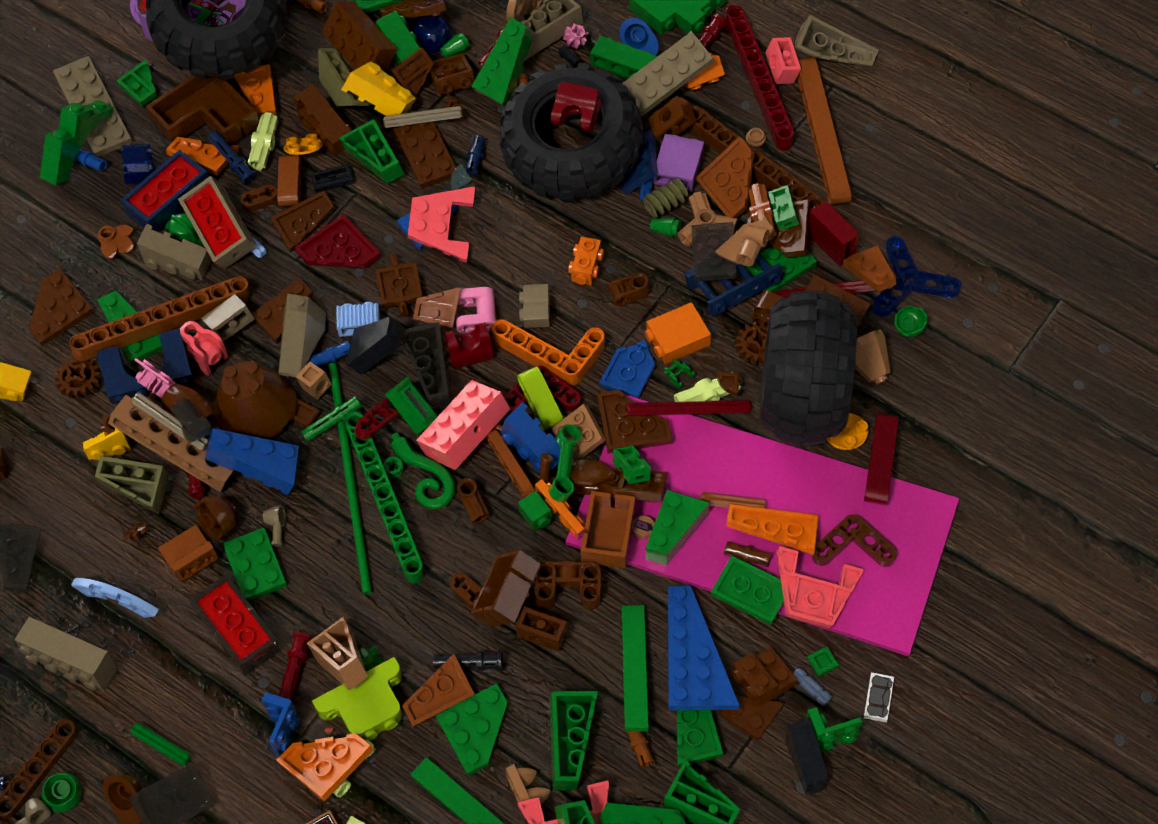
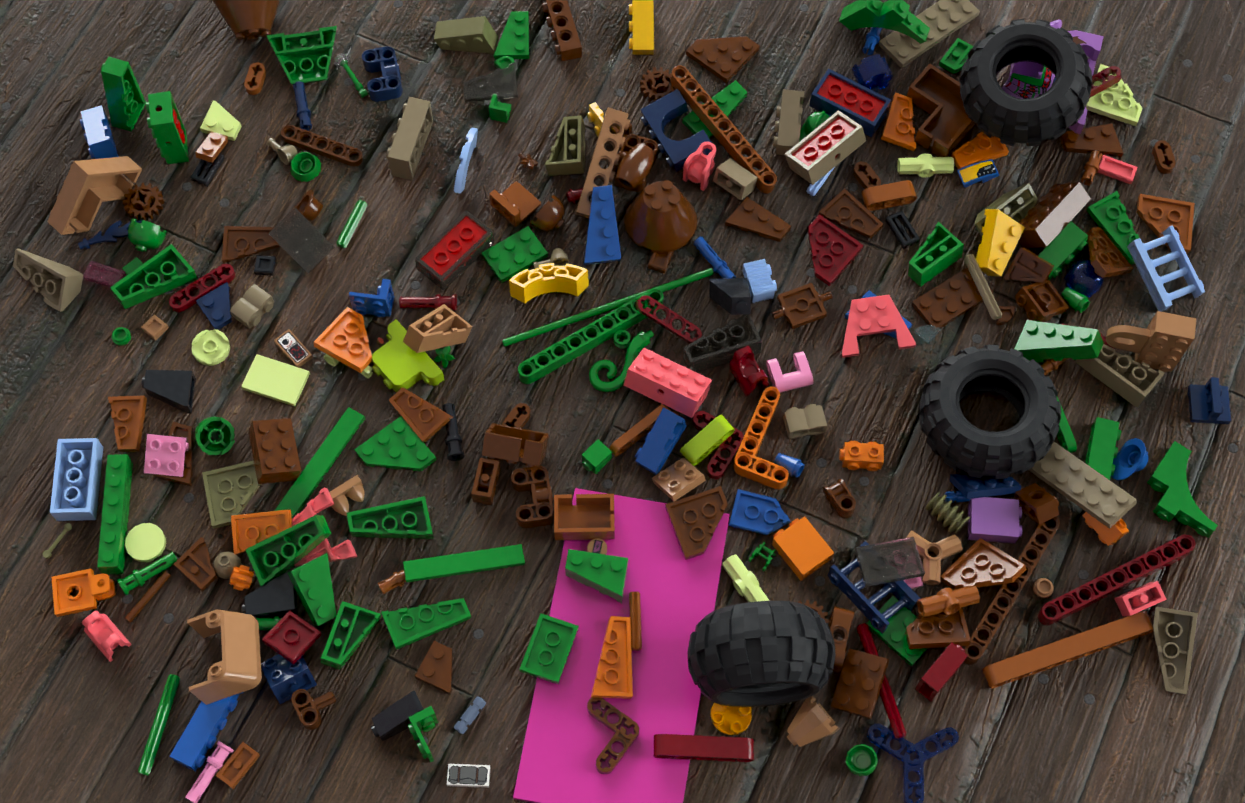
camera: 75 degrees right, 5 degrees up
dark orange plate [98,225,134,259] -> none
dark tan axle [132,393,208,450] -> none
bright pink hinge [135,358,177,399] -> none
clear smoke piece [171,398,211,443] -> none
dark blue pin [207,130,257,185] -> none
dark tan wedge [278,294,326,377] -> none
light orange dish [283,134,323,155] -> none
reddish brown wedge [294,84,353,156] -> none
medium nougat brick [296,362,332,400] -> none
green pin [301,396,363,442] -> none
green window [385,376,439,435] -> none
dark orange wing [413,287,462,328] -> none
reddish brown piece [457,478,490,524] -> none
dark blue pin [465,135,486,175] -> none
orange wing [535,479,585,539] -> none
reddish brown plate [540,453,667,503] -> none
green piece [548,424,581,502] -> none
dark red piece [551,82,602,132] -> none
black pin [558,44,582,68] -> none
bright pink gear [563,23,588,49] -> none
green piece [612,446,651,484] -> none
dark red axle [625,400,751,416] -> none
green cone [650,217,682,238] -> none
blue wing [668,586,739,710] -> none
dark red pin [698,14,727,48] -> none
medium nougat panel [716,219,773,266] -> none
reddish brown tile [717,372,739,395] -> none
reddish brown pin [724,541,771,567] -> none
reddish brown plate [731,647,797,706] -> none
green piece [768,185,799,231] -> none
coral wing [777,546,864,629] -> none
green tile [807,646,839,678] -> none
dark orange wing [843,245,896,292] -> none
none -> green panel [489,94,512,123]
none -> yellow brick [509,263,589,303]
none -> blue cone [774,453,805,477]
none -> slope [957,159,999,188]

